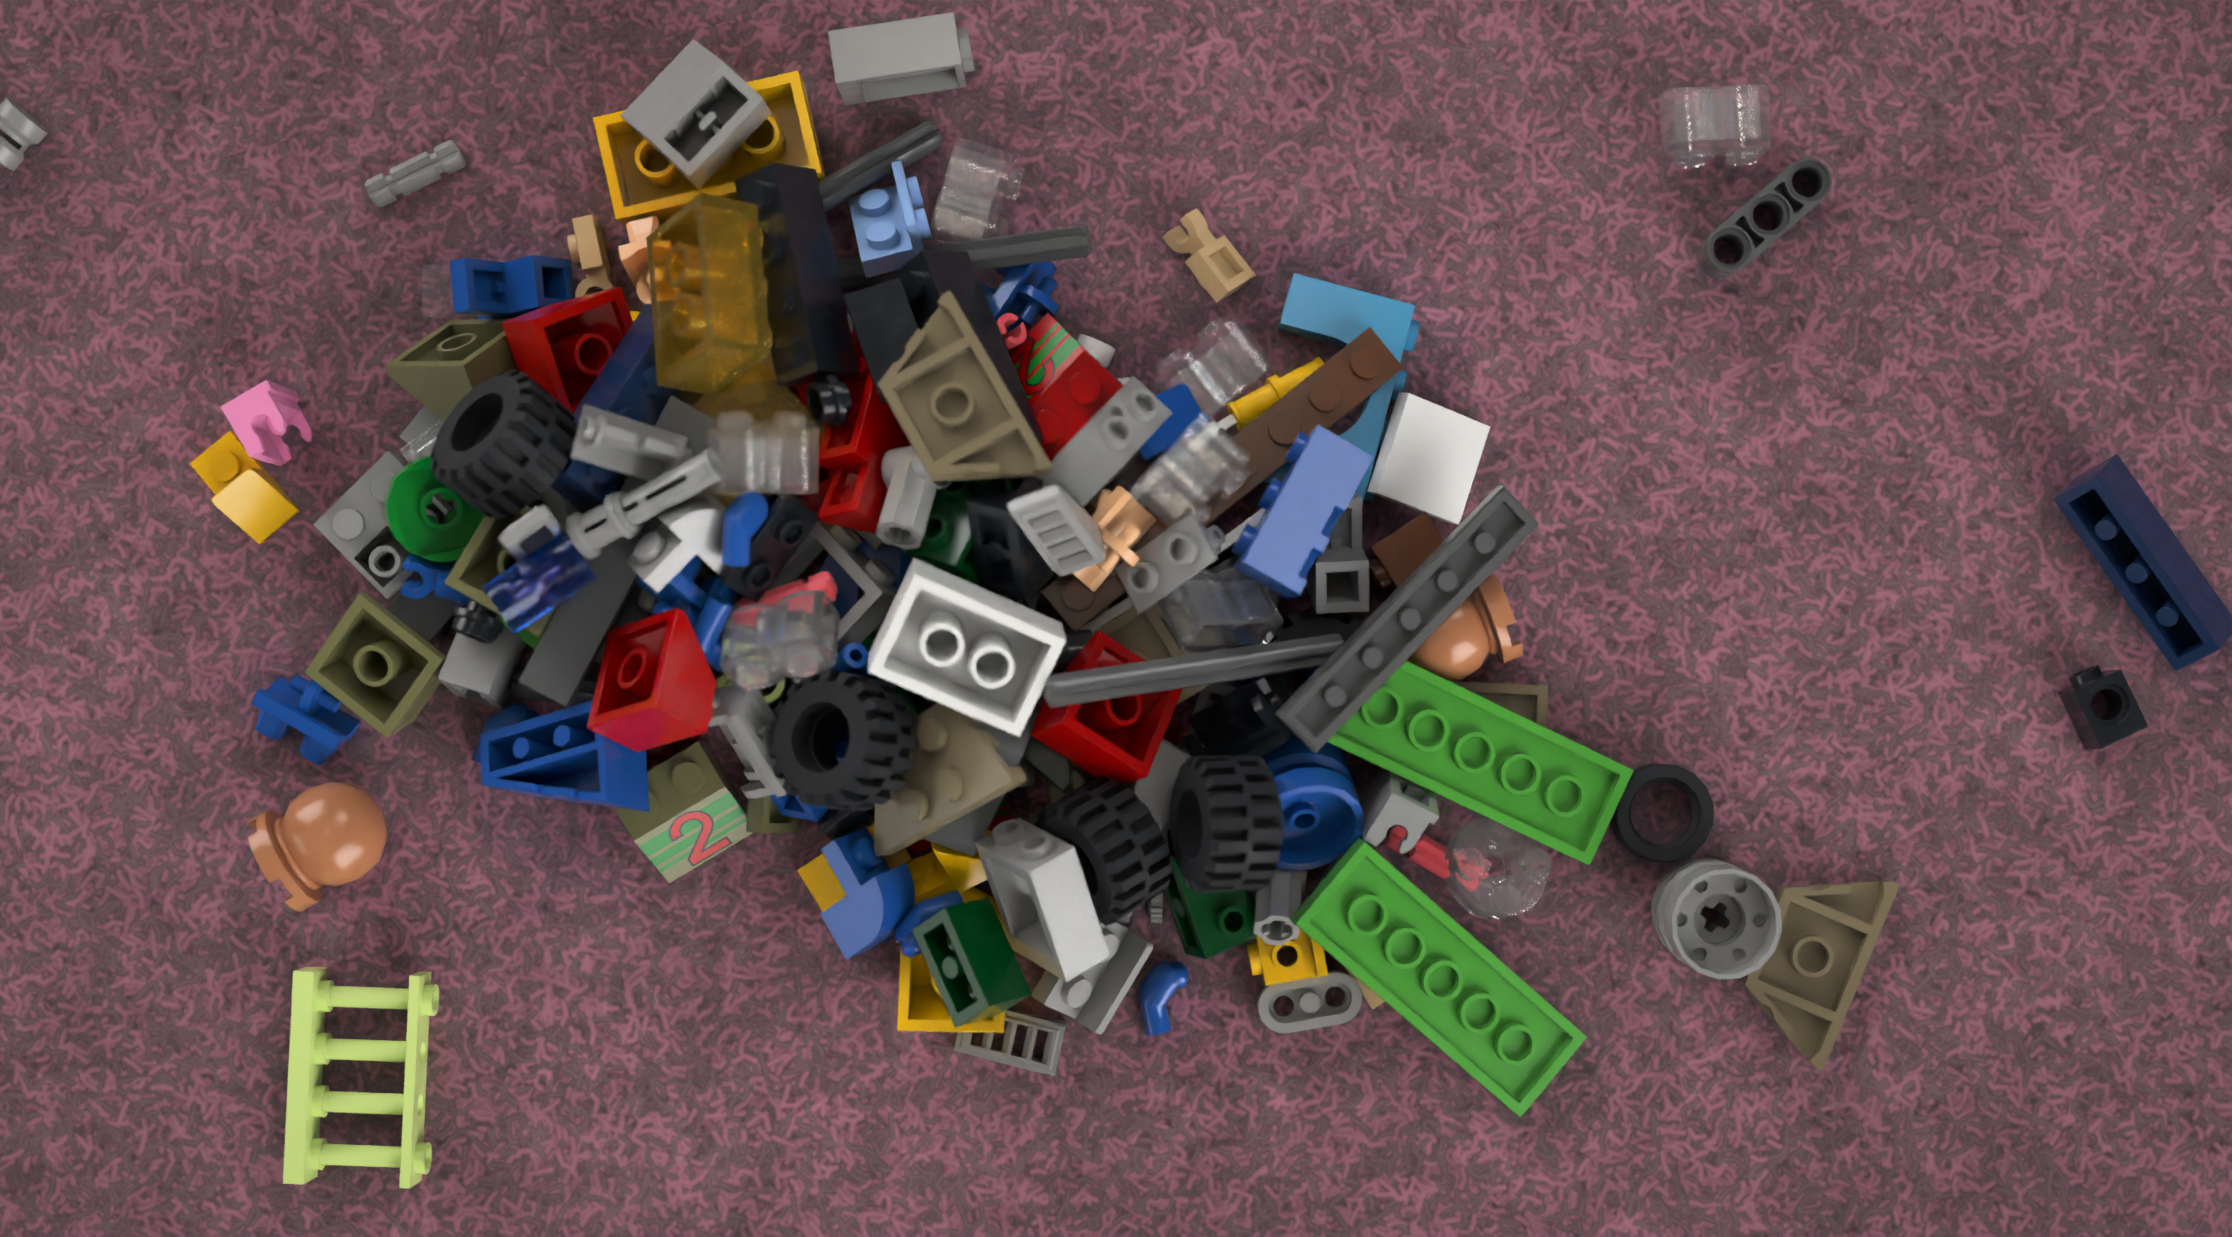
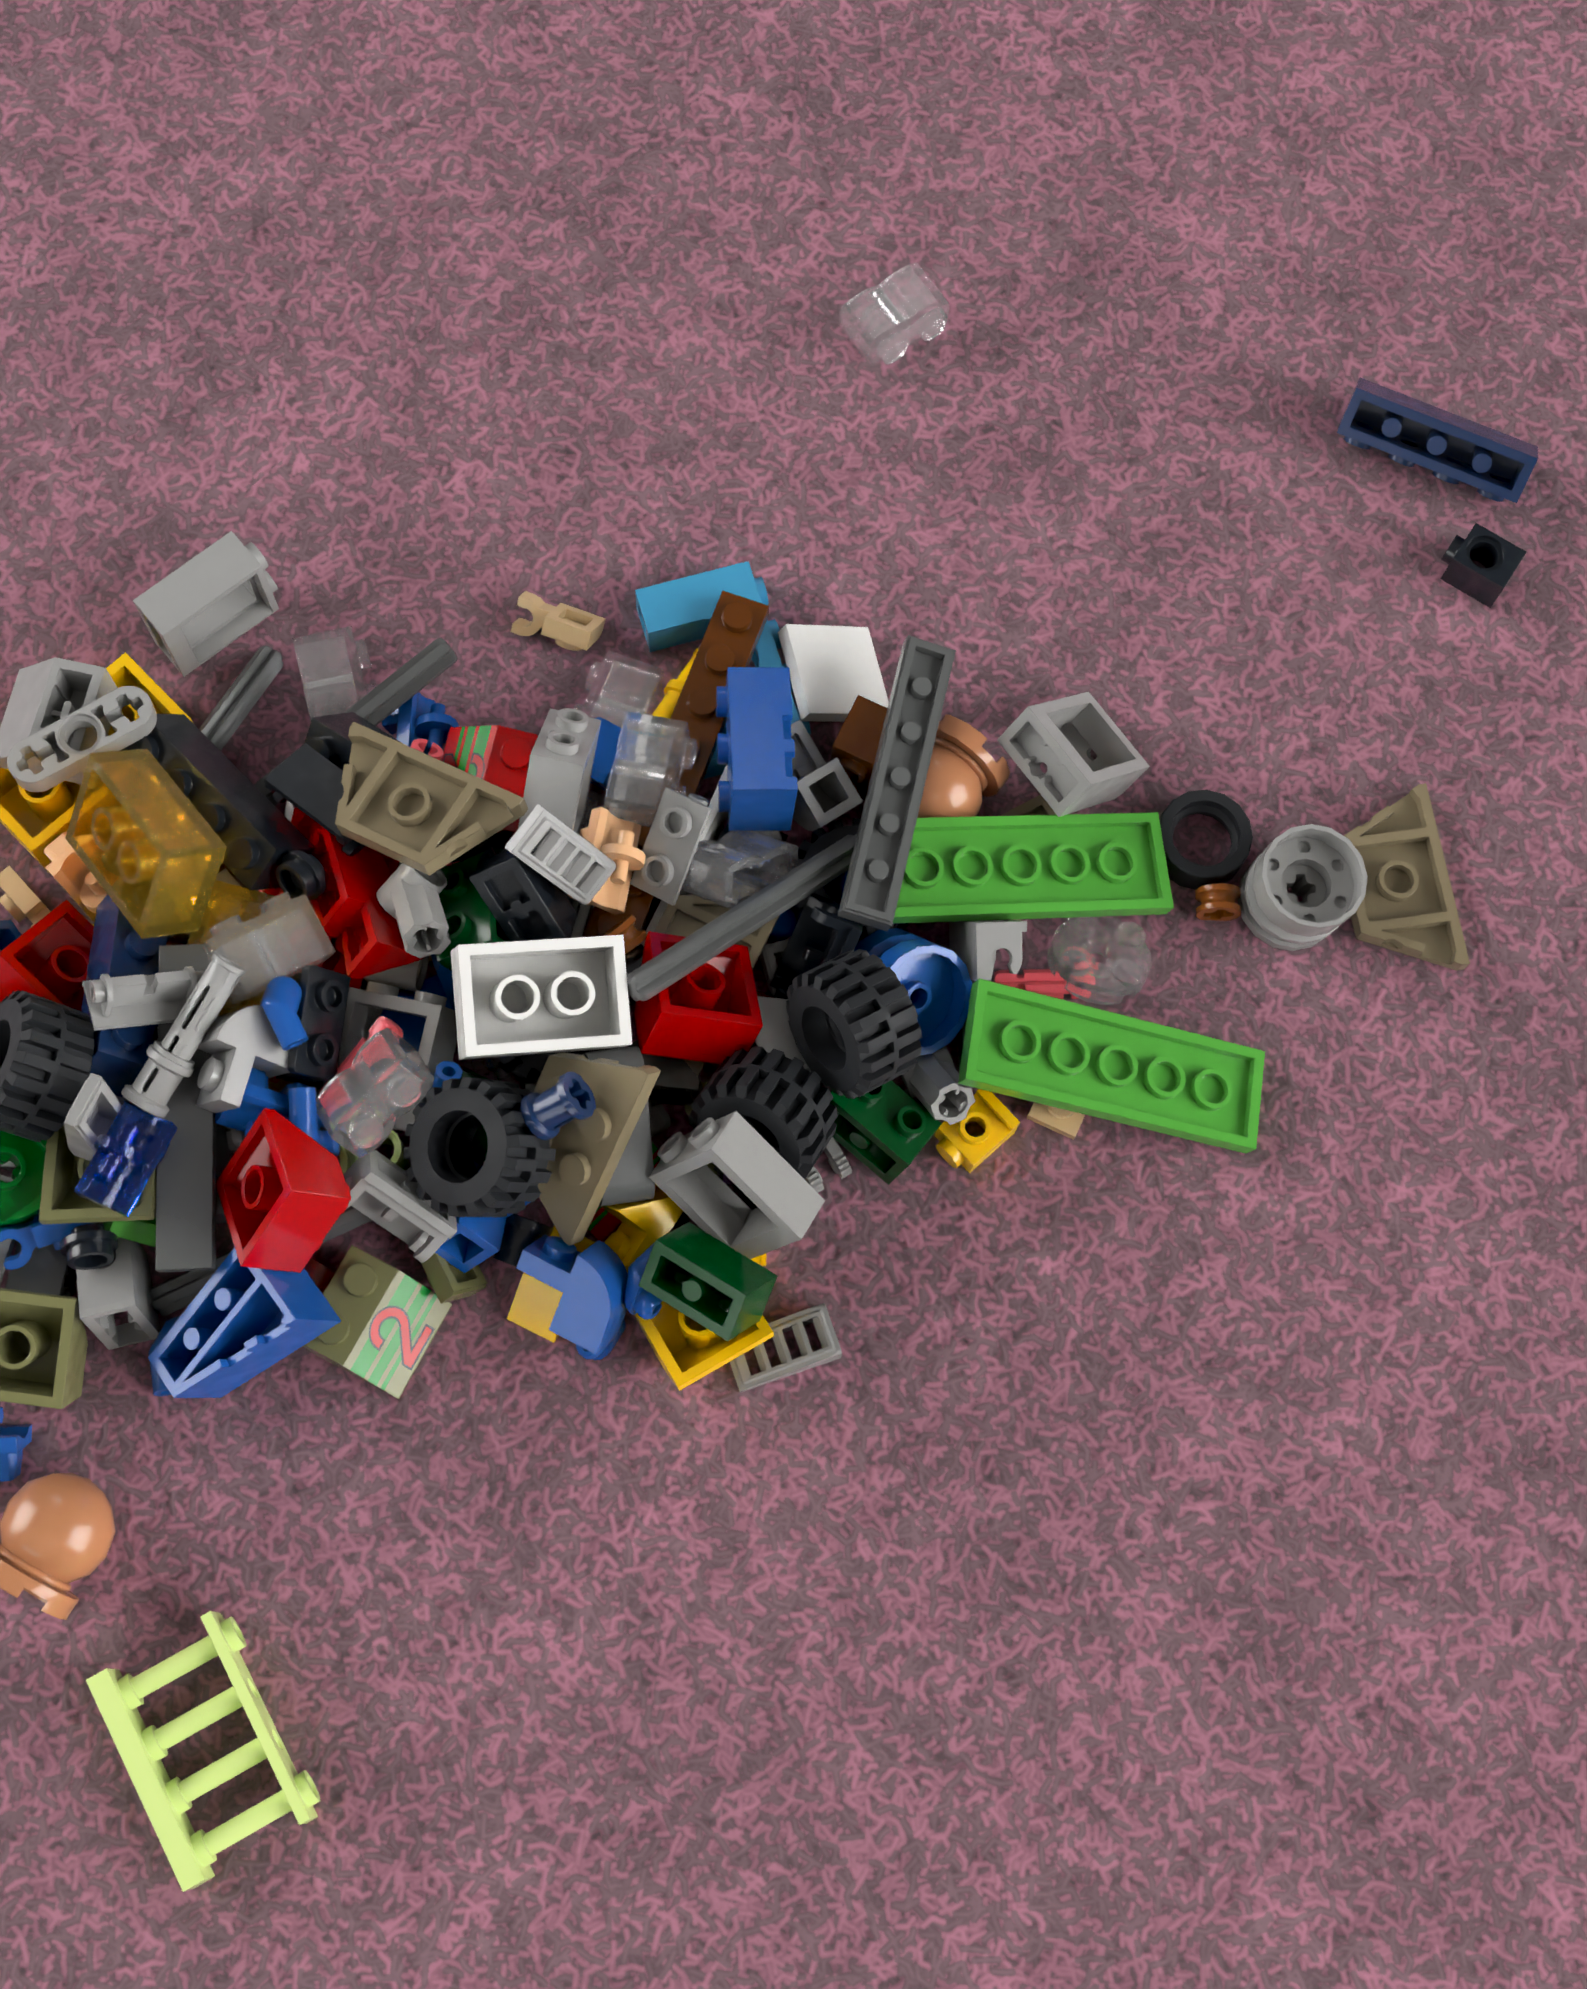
camera: 35 degrees left, 15 degrees down
light blue bracket [848,160,932,278] -> none
light grey bracket [1031,921,1153,1034] -> none
blue arm [1138,960,1189,1036] -> none
light grey plate [1257,970,1362,1034] -> none
dark grey beam [1697,157,1832,279] -> none
none -> light grey beam [7,686,157,792]
none -> dark blue bush [520,1071,596,1141]
none -> dark orange bush [601,914,647,955]
none -> light grey window [997,692,1150,817]
none -> dark orange bush [1195,883,1242,921]

